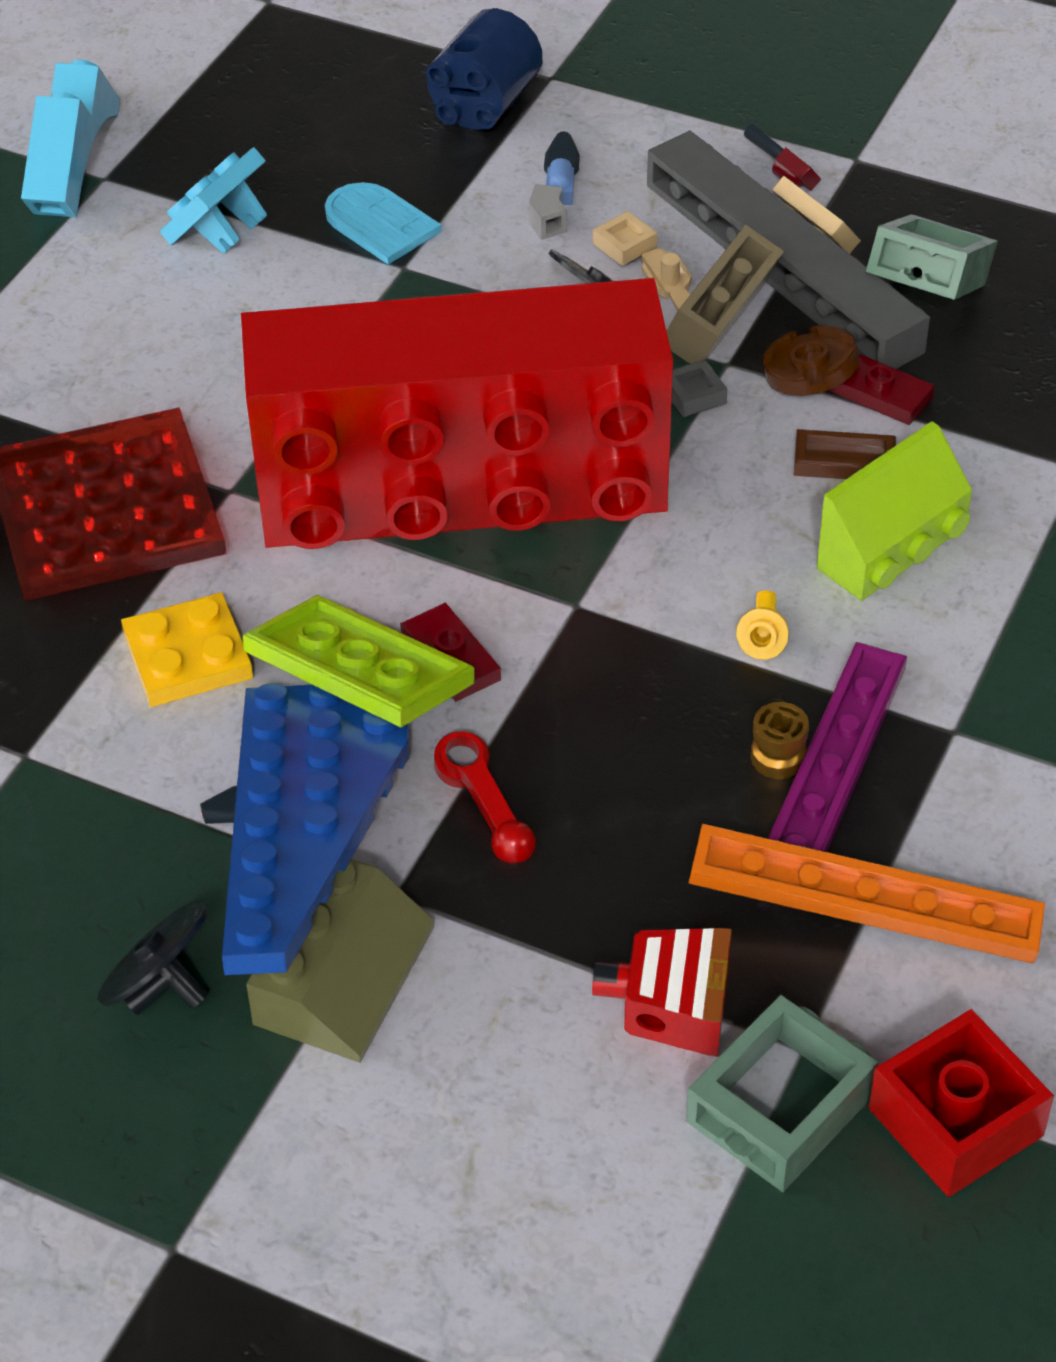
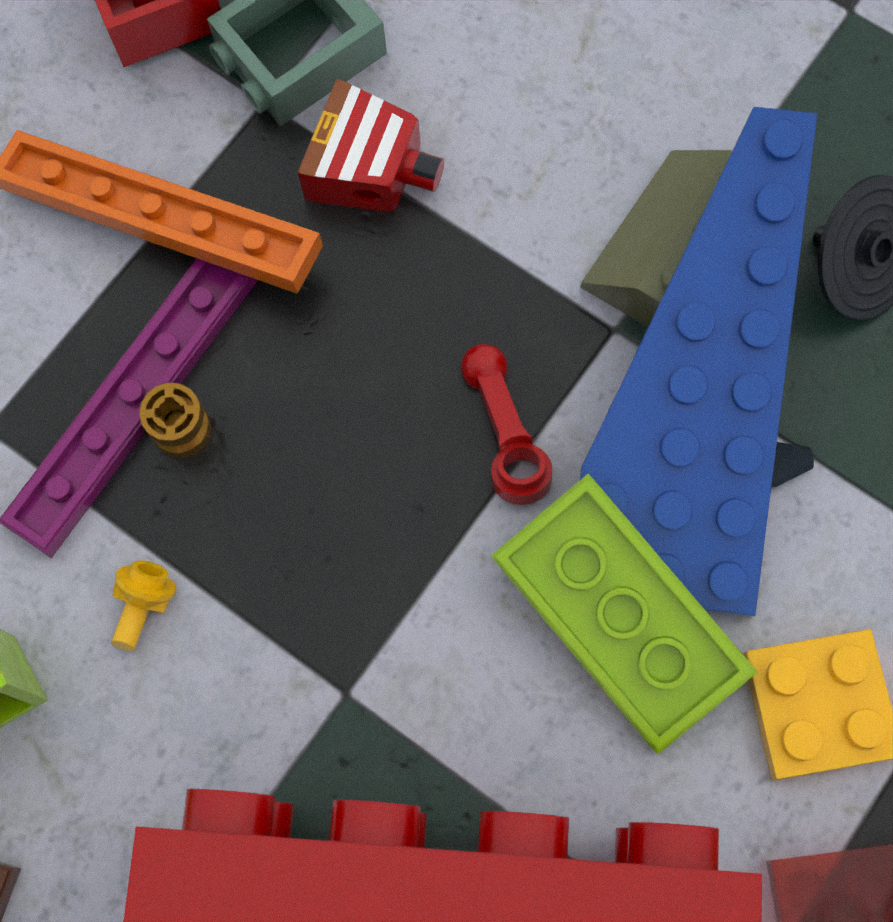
camera: 165 degrees left, 25 degrees up
dark red plate [400,602,501,702] -> none

